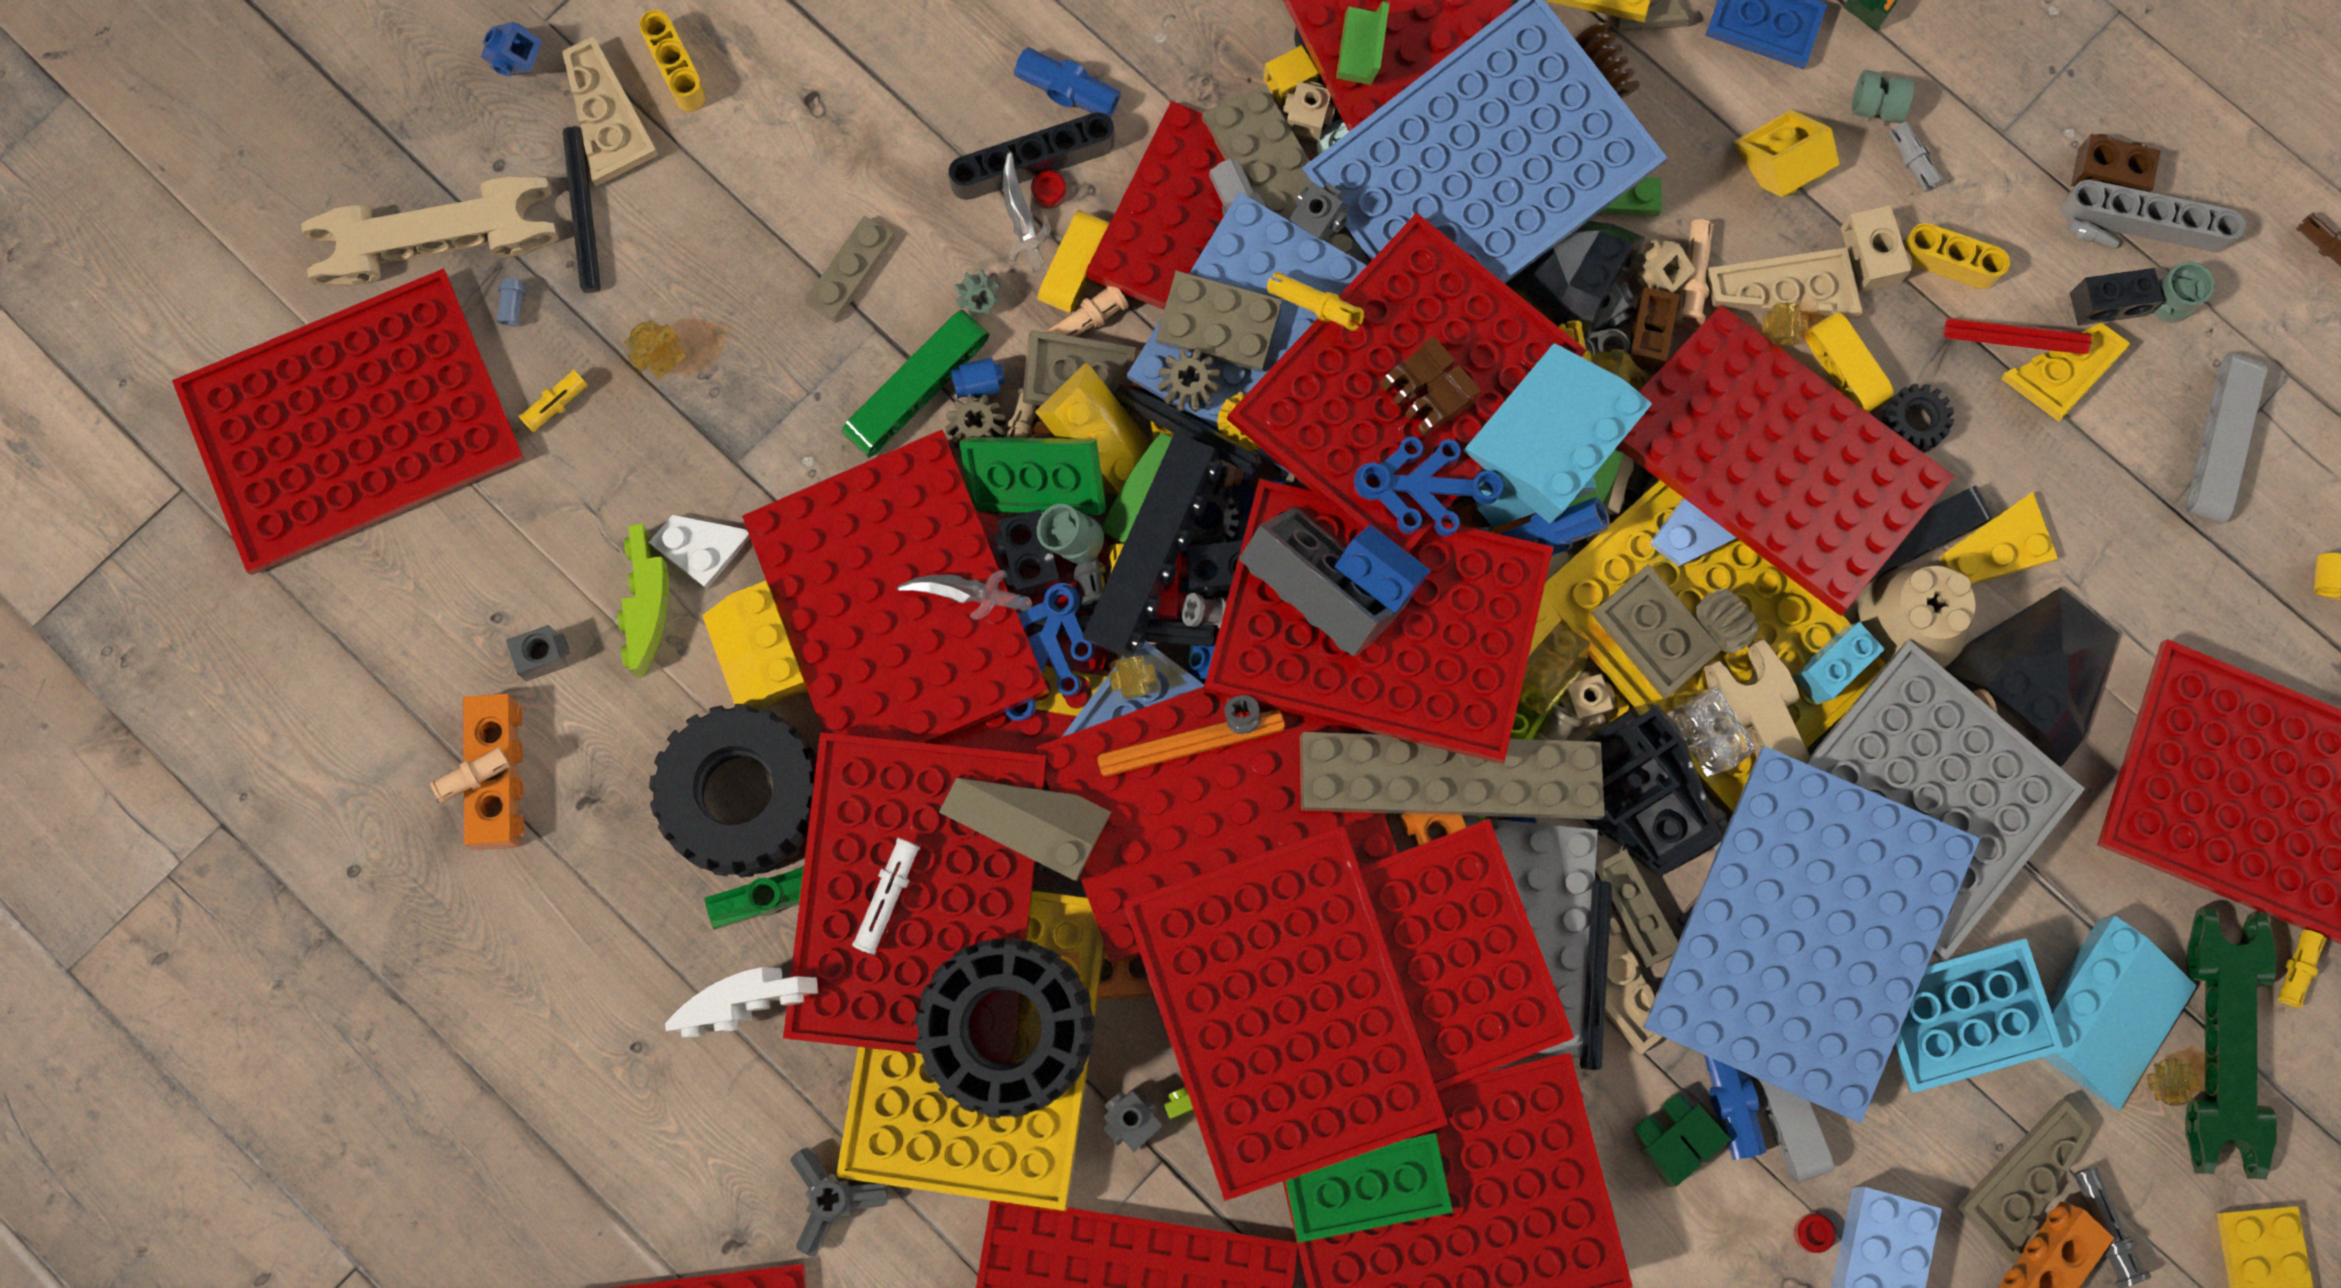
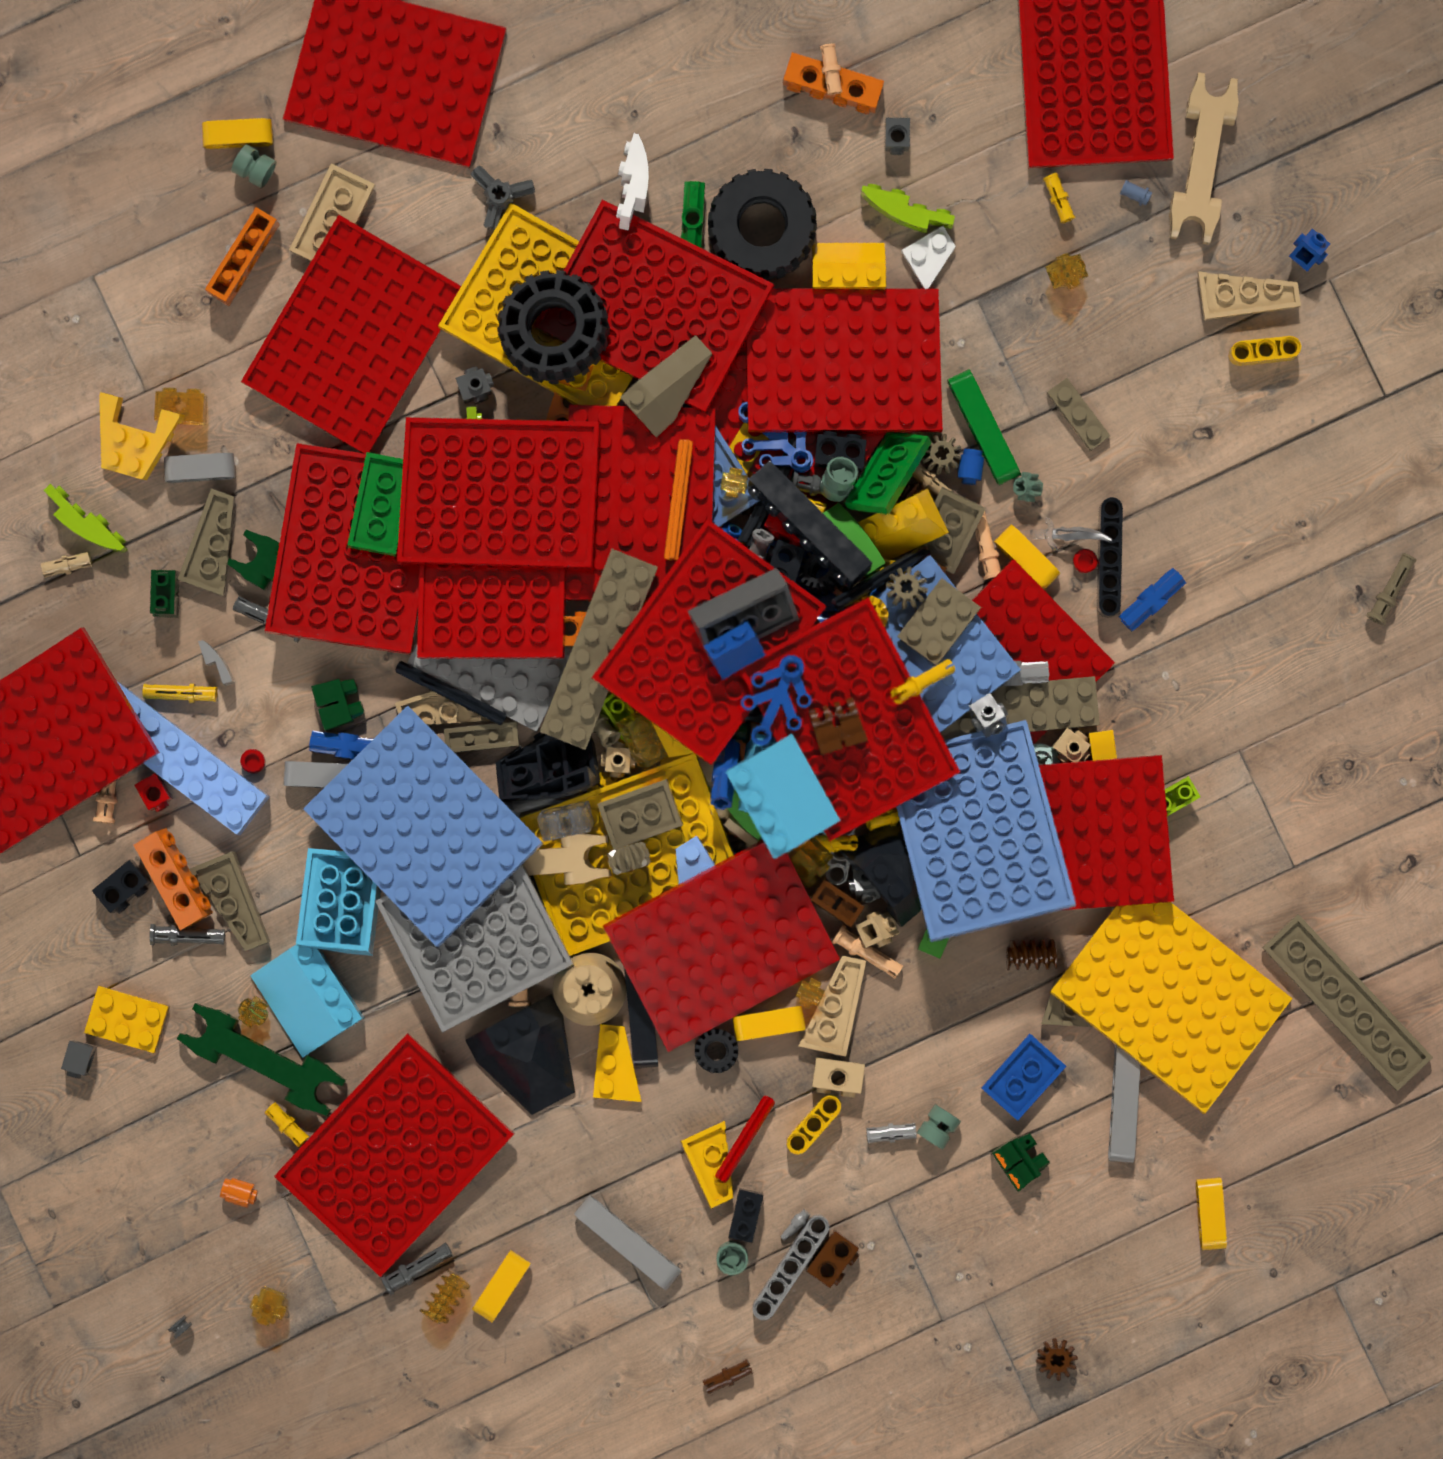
camera: 115 degrees right, 10 degrees up
black axle [562,126,601,294] -> none
white pin [852,838,920,955] -> none
piece [897,570,1032,620] -> none
dark grey bush [1224,695,1261,734] -> none
bright green panel [1336,1,1389,85] -> none
yellow slope [1733,109,1840,197] -> none
medium azure brick [1792,622,1885,704] -> none

